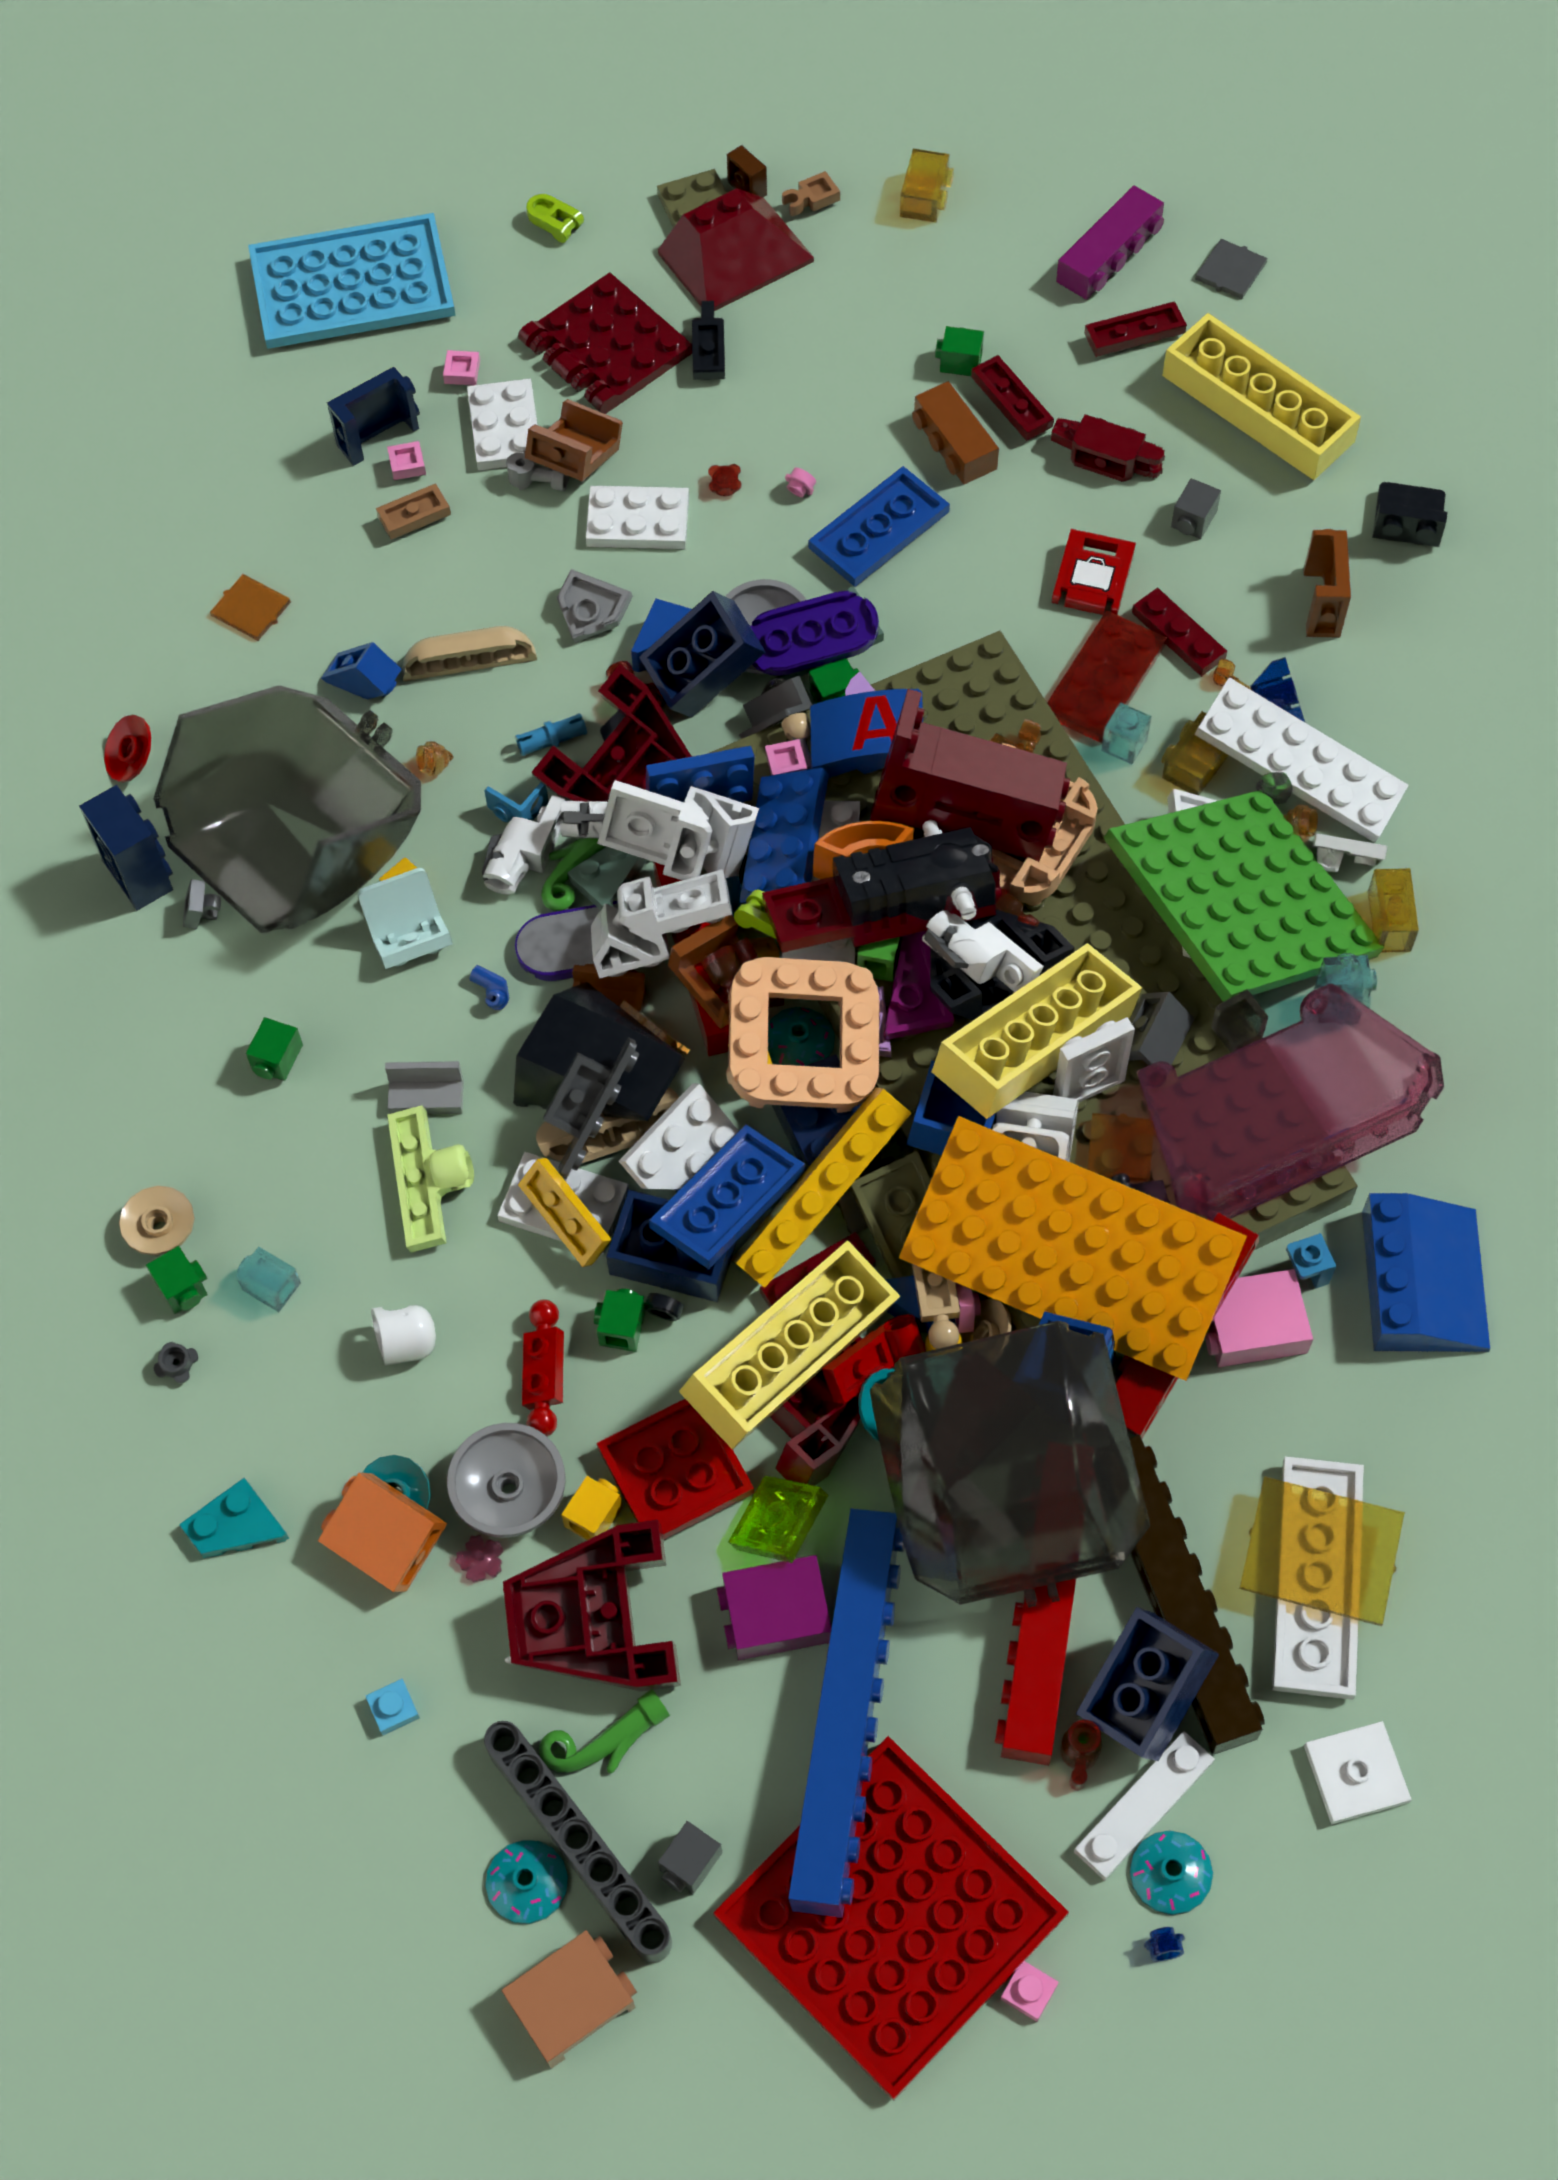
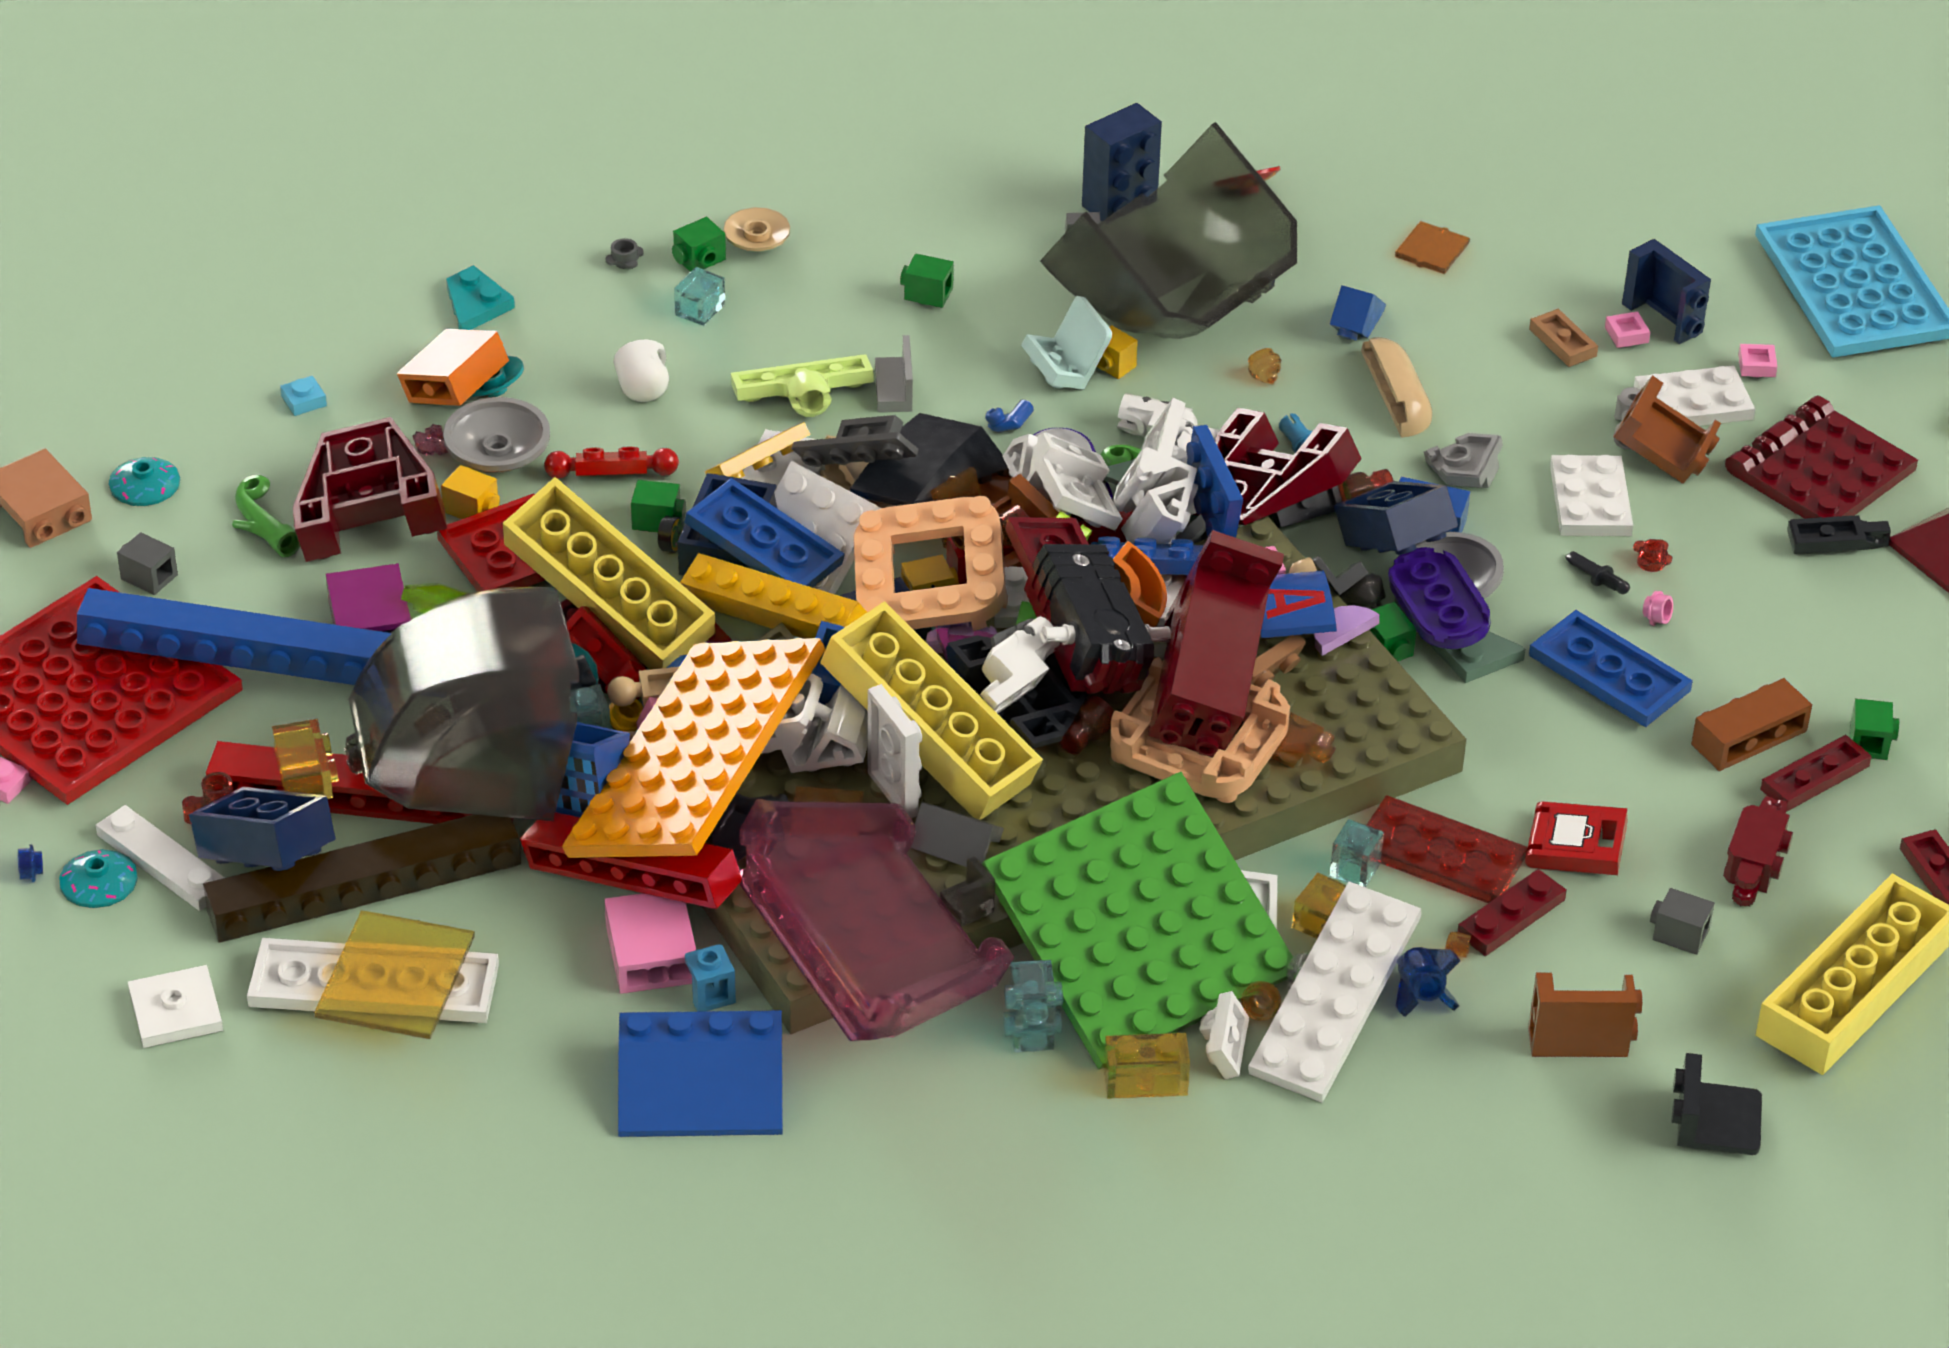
camera: 85 degrees right, 20 degrees down
dark azure bracket [484,782,548,823] -> none
dark grey beam [484,1721,672,1963] -> none
none -> clear yellow brick [272,718,338,799]
none -> black piece [1565,551,1630,595]

